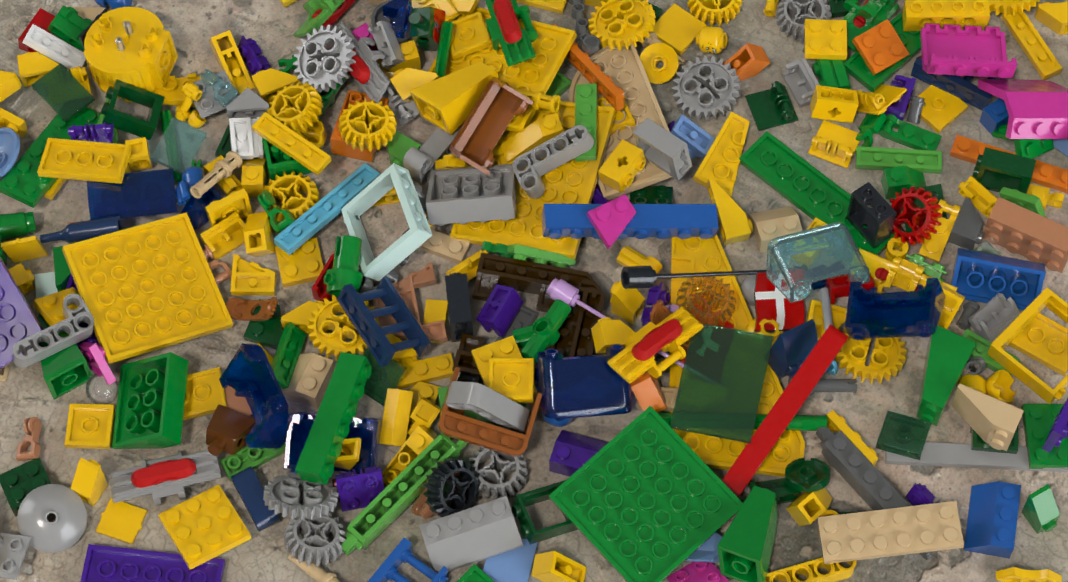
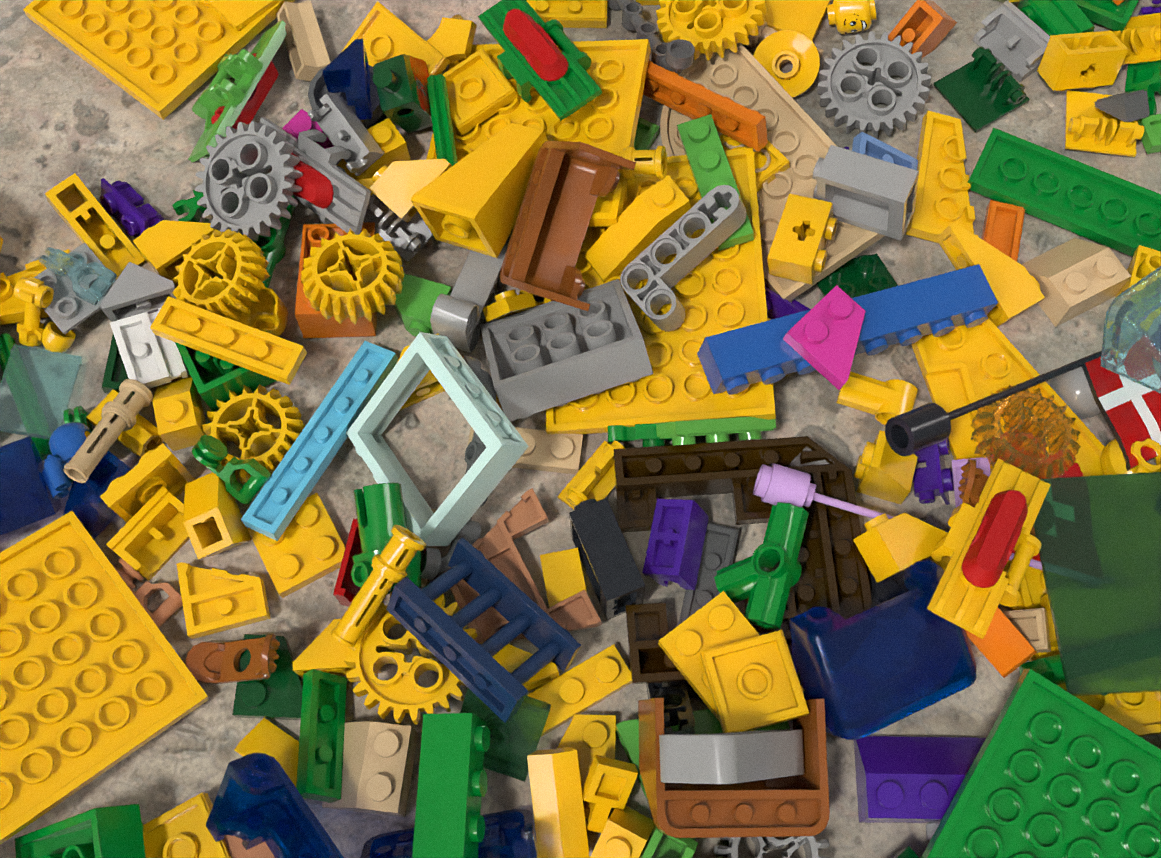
camera: 15 degrees left, 5 degrees up
none -> yellow pin [331,525,426,648]
none -> orange tile [981,200,1025,262]
none -> dark grey slope [1095,89,1150,122]

